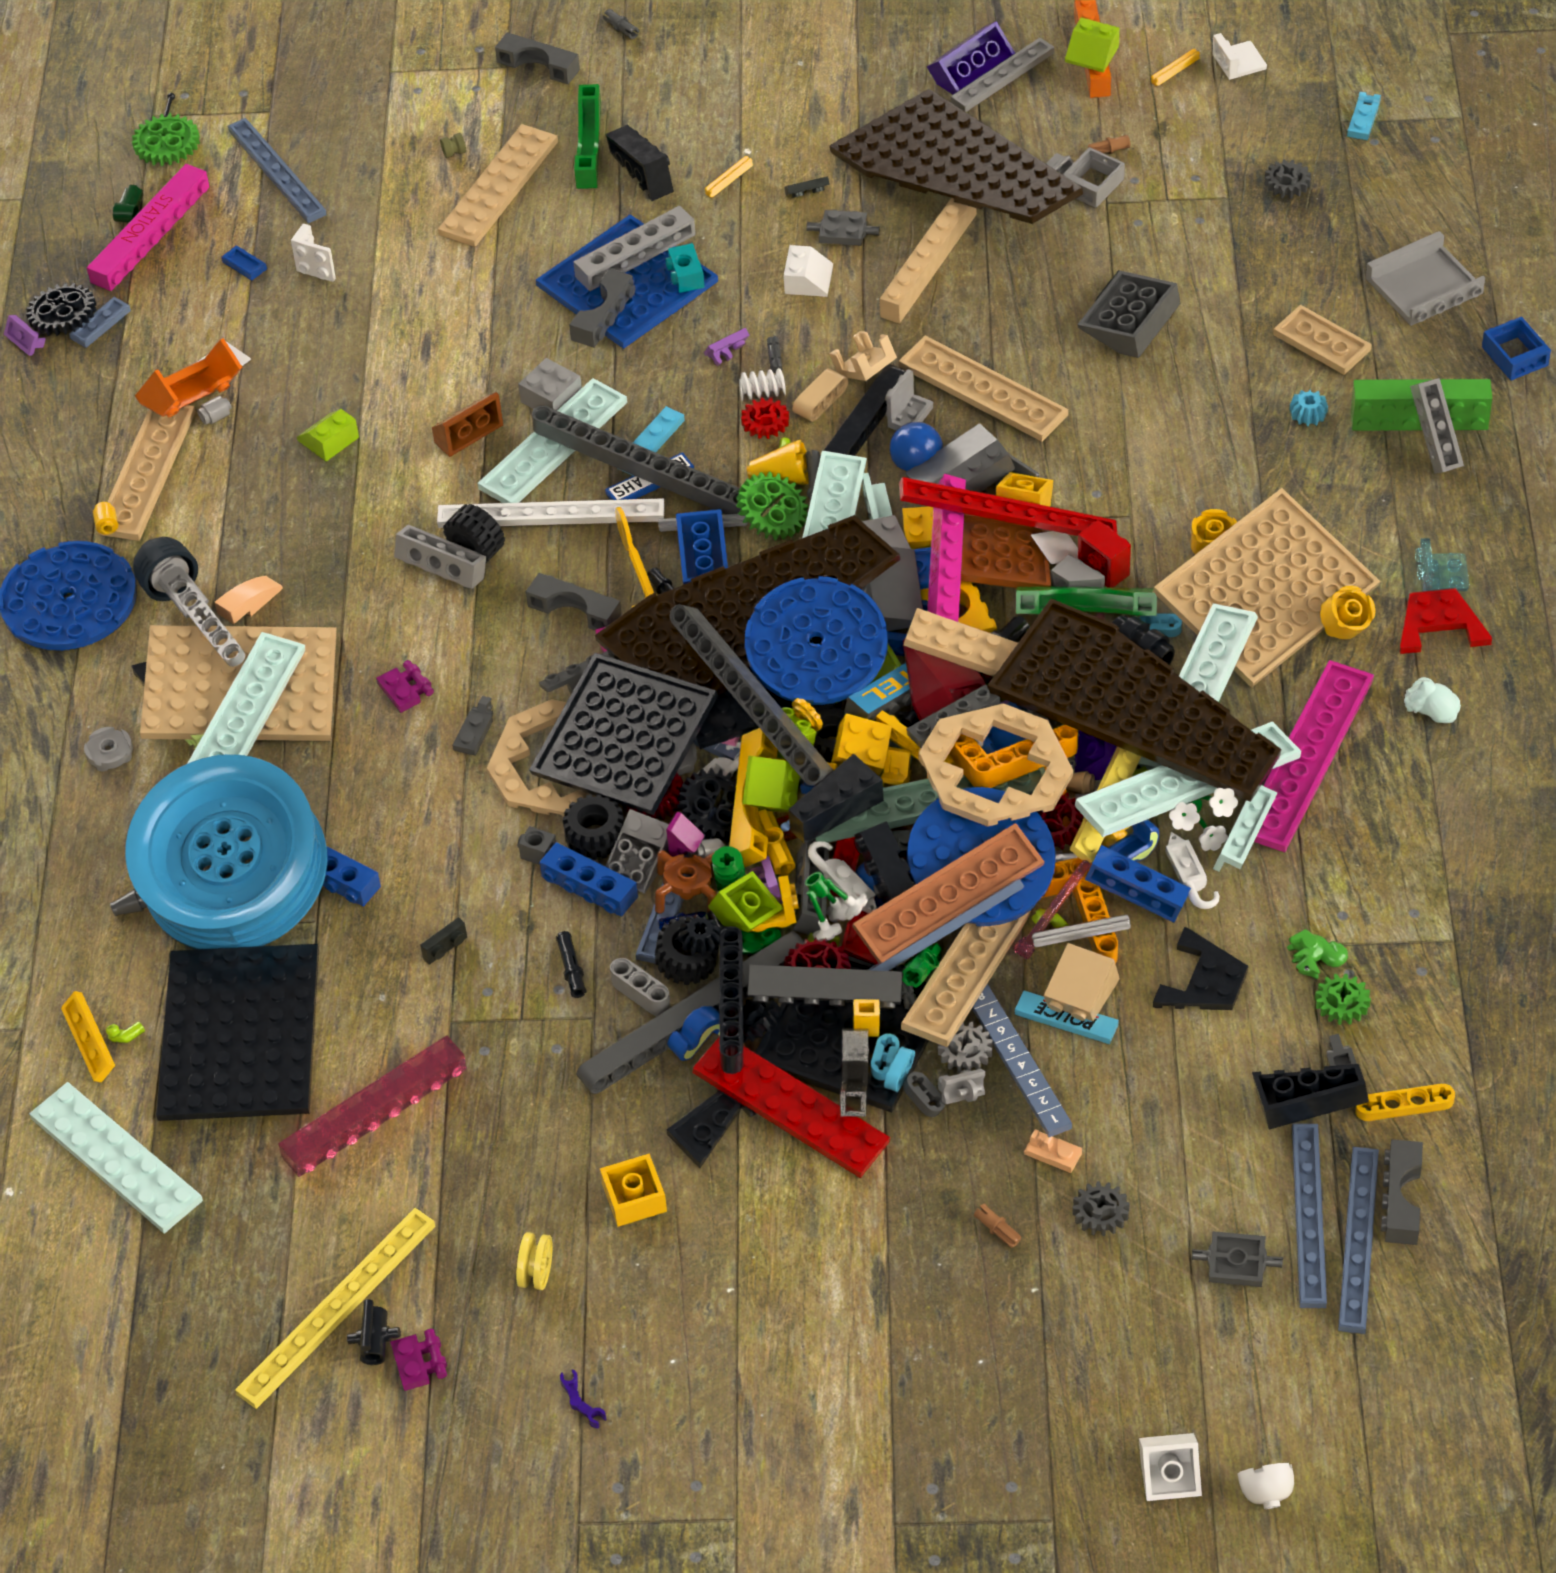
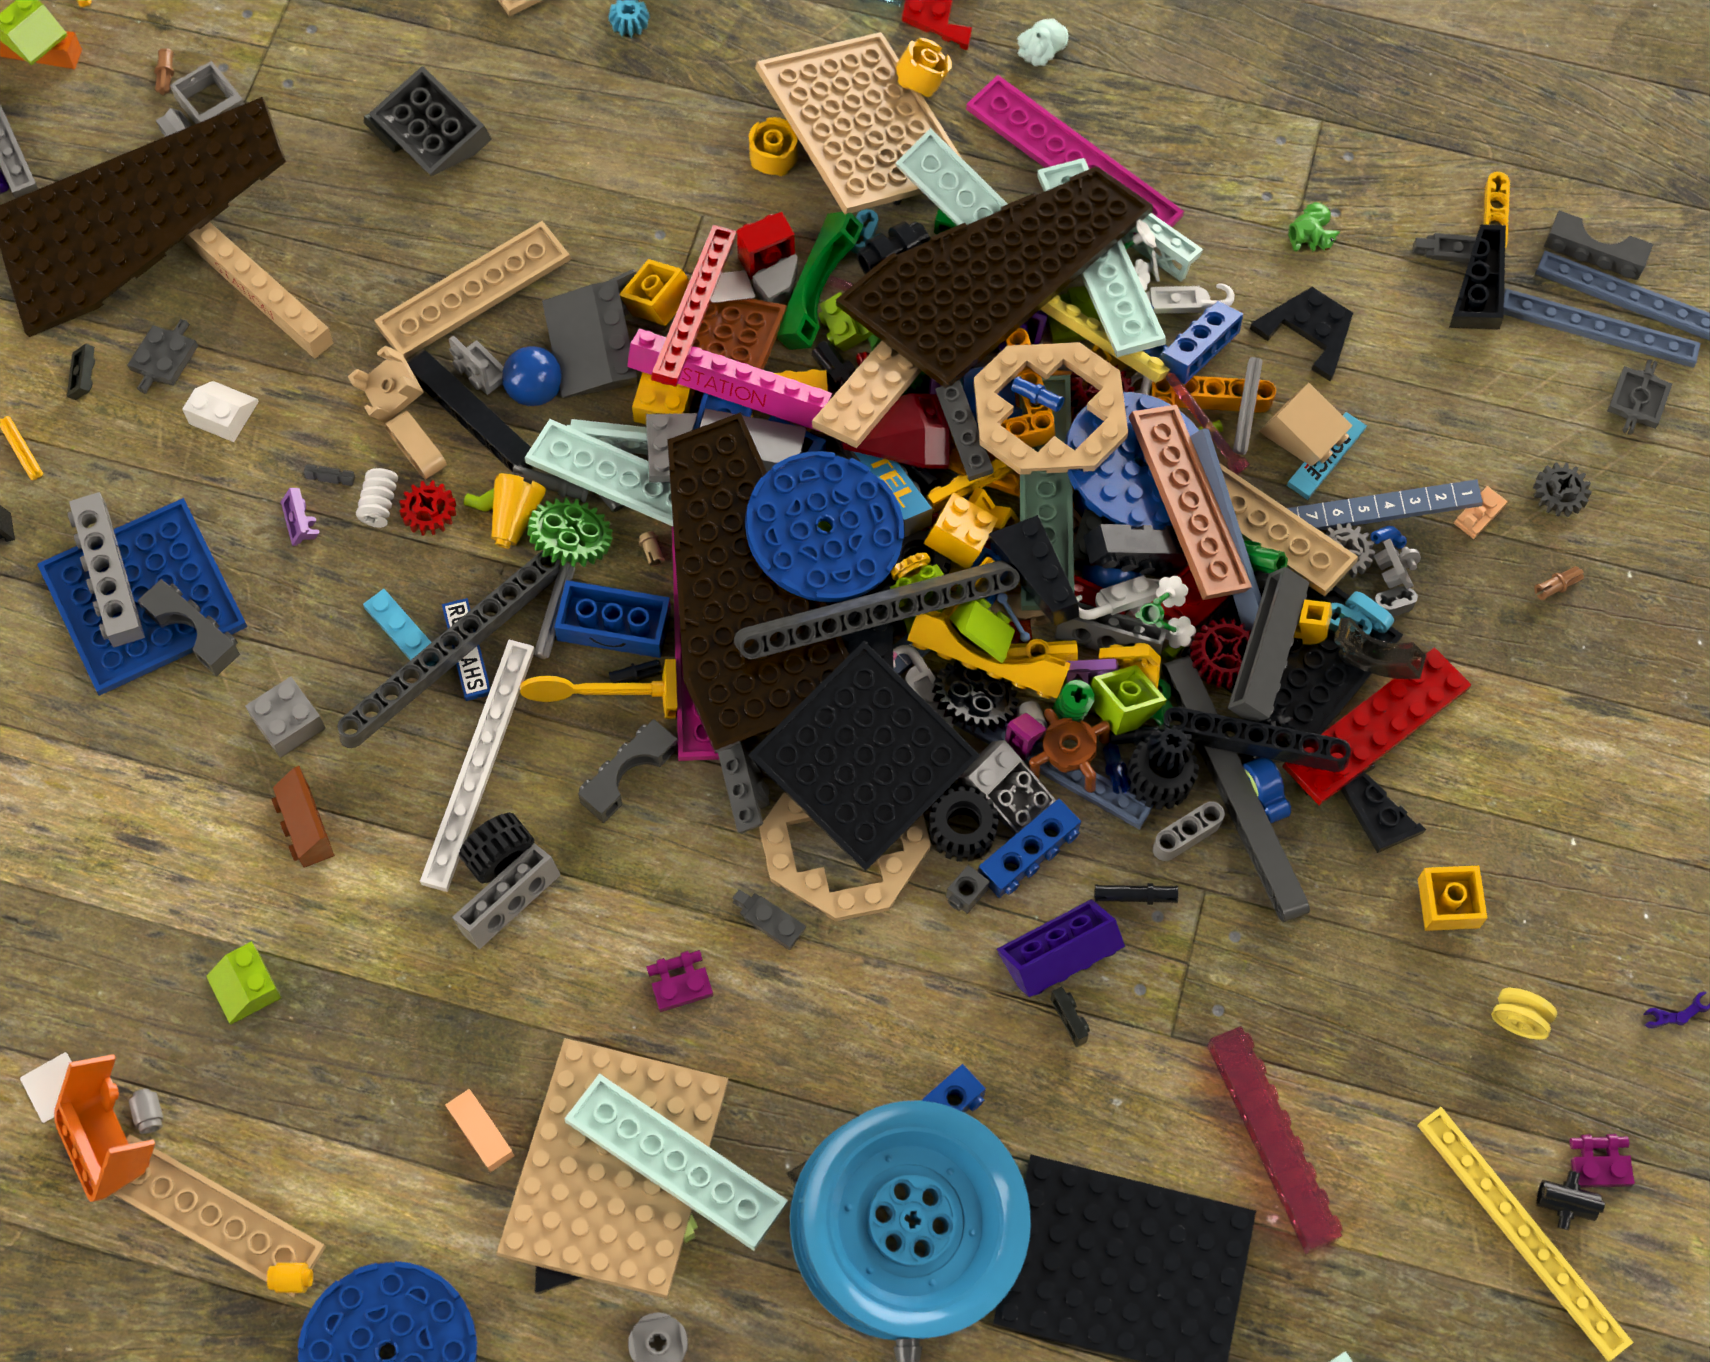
camera: 80 degrees left, 15 degrees up
light grey piece [133,537,245,667] -> none
light aqua plate [477,378,627,503] -> none
teal brick [665,243,705,293] -> none
bright green gear [1315,974,1371,1025] -> none
none -> dark purple slope [997,899,1125,997]
none -> blue pin [1011,376,1064,412]
none -> blue arm [1370,526,1407,549]

